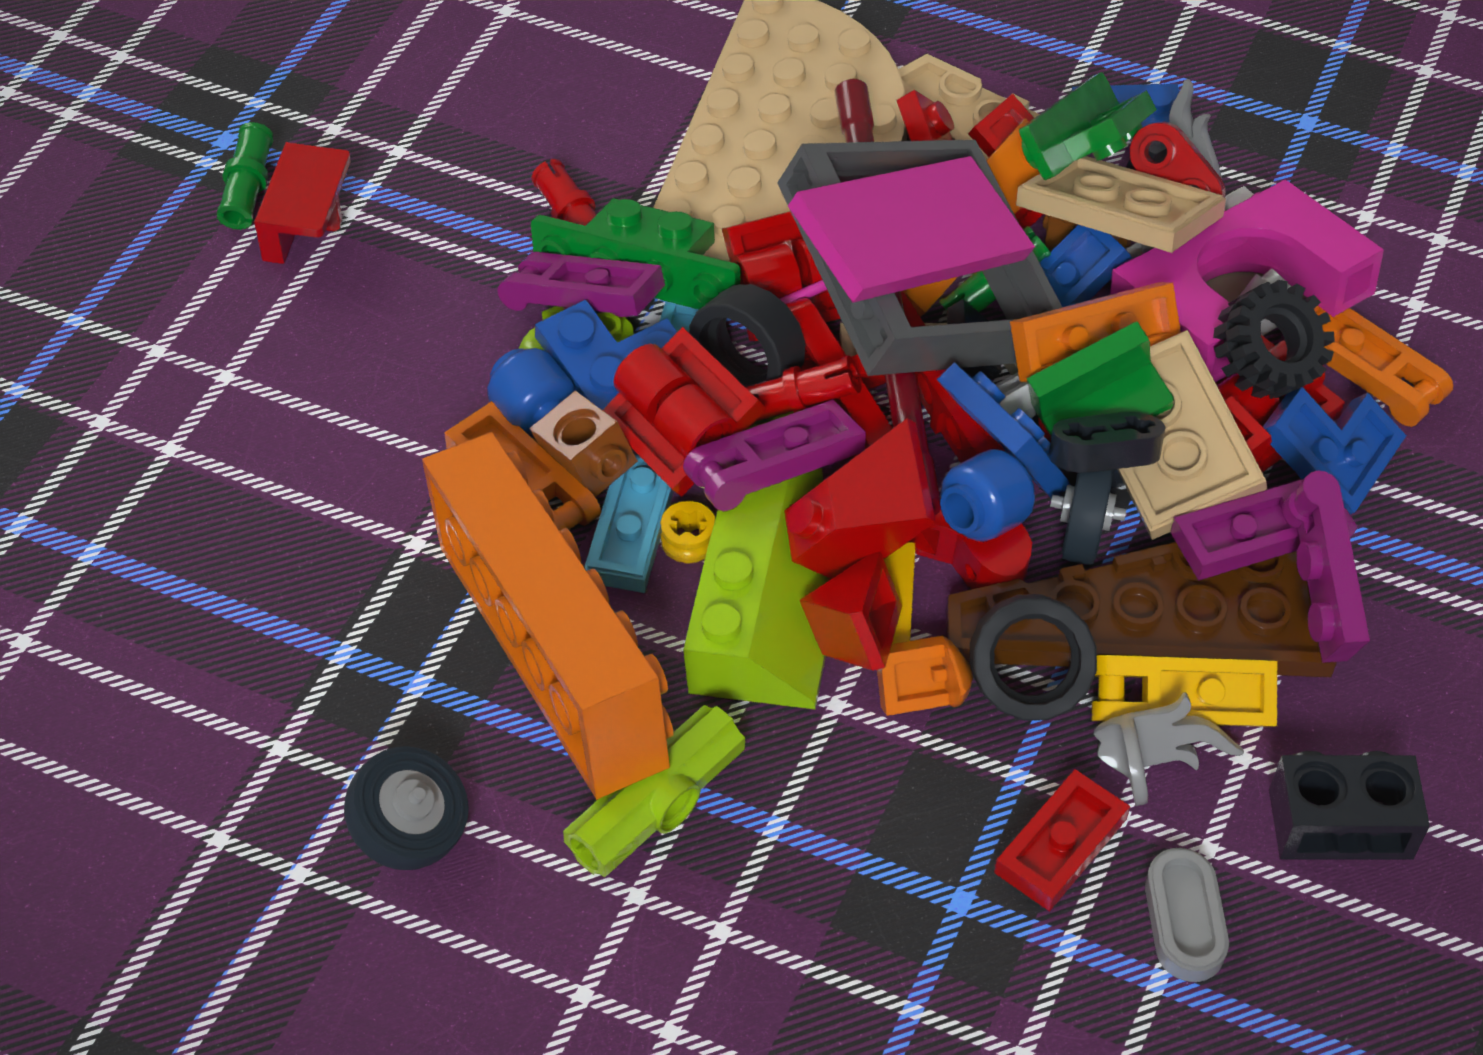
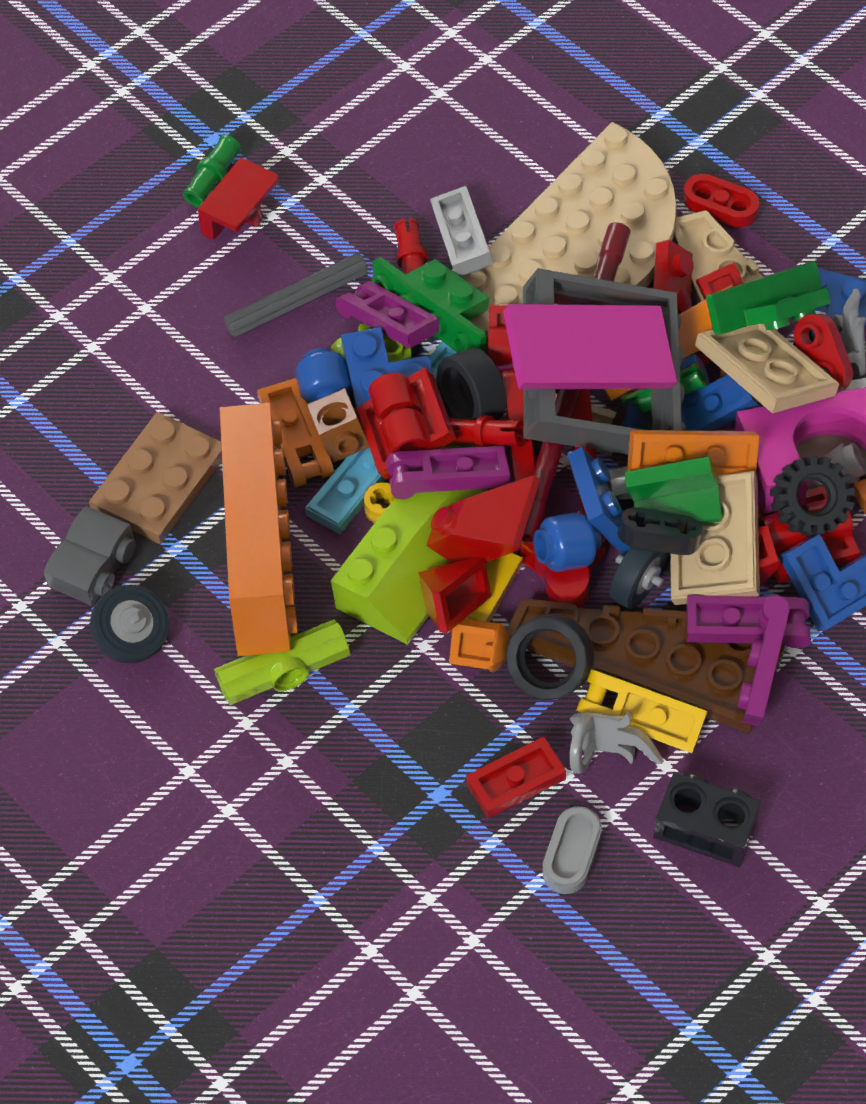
camera: 25 degrees right, 5 degrees up
none -> dark grey brick [43,506,136,606]
none -> medium nougat plate [89,412,222,545]
none -> dark grey axle [224,253,368,337]
none -> light grey plate [430,186,494,276]
none -> red plate [683,174,759,227]

